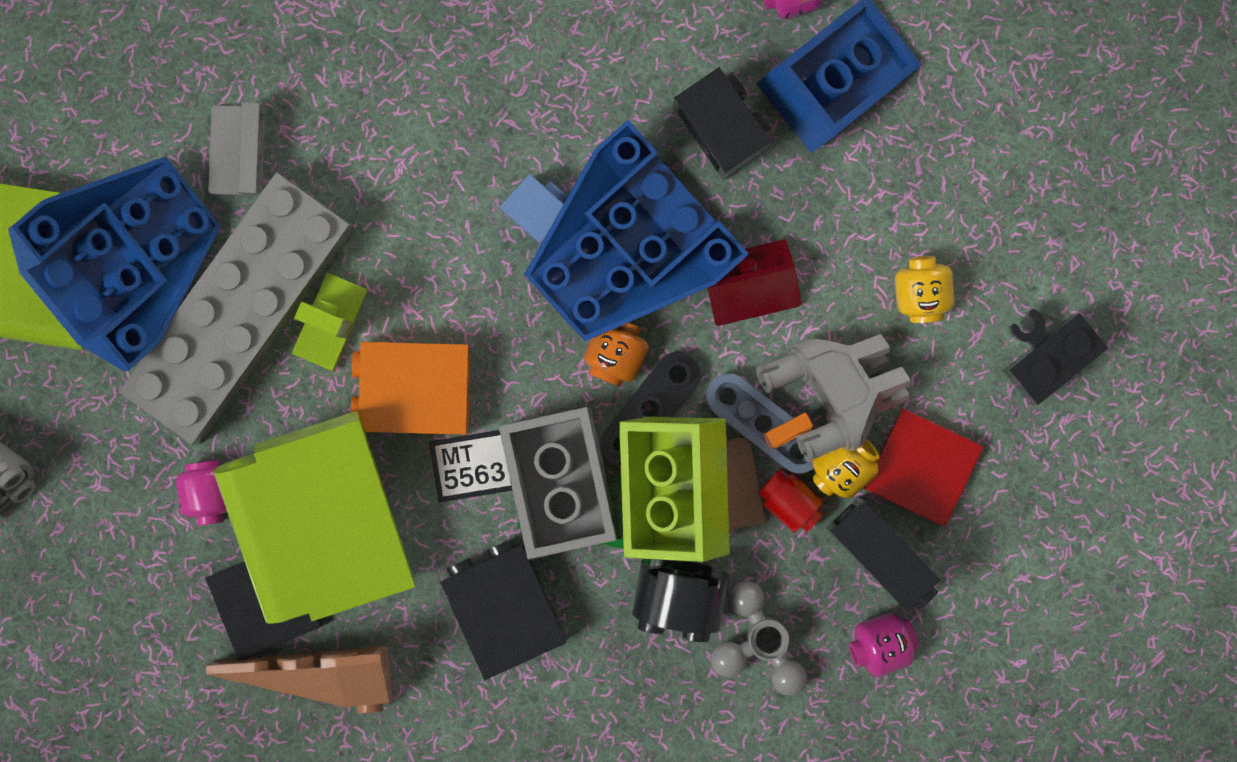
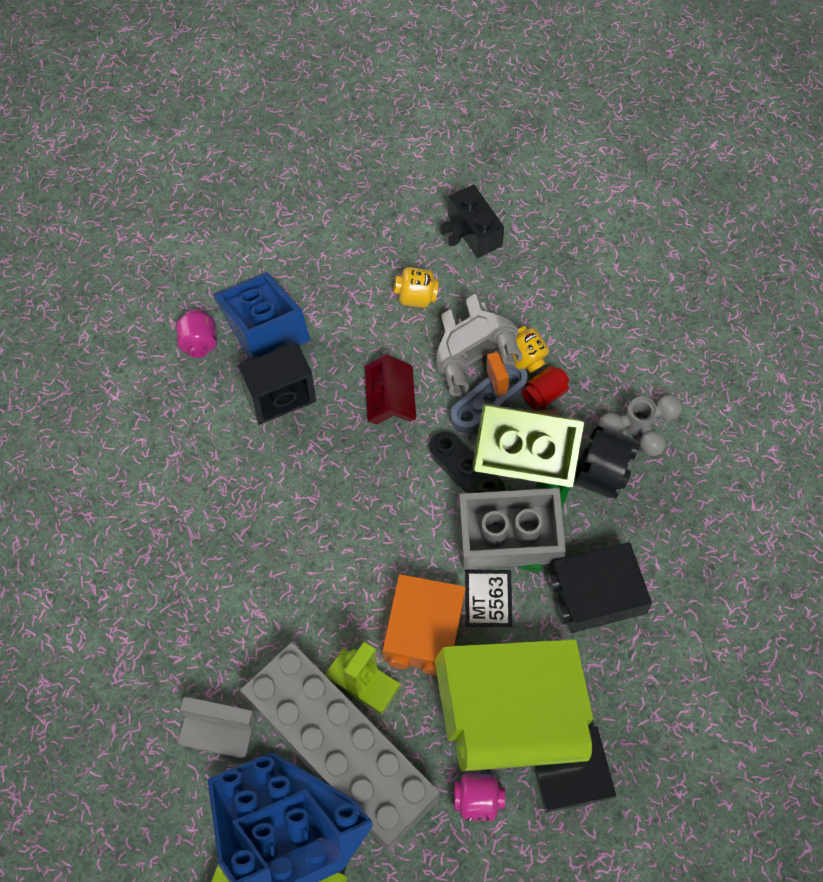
camera: 80 degrees left, 25 degrees down
nougat wedge [206,645,394,714] -> none
medium blue brick [499,174,568,245] -> none
blue wedge [524,120,749,342] -> none
orange head [584,322,649,387] -> none
black brick [826,497,940,612] -> none
dark pink head [849,612,919,677] -> none
red tile [863,408,984,527] -> none

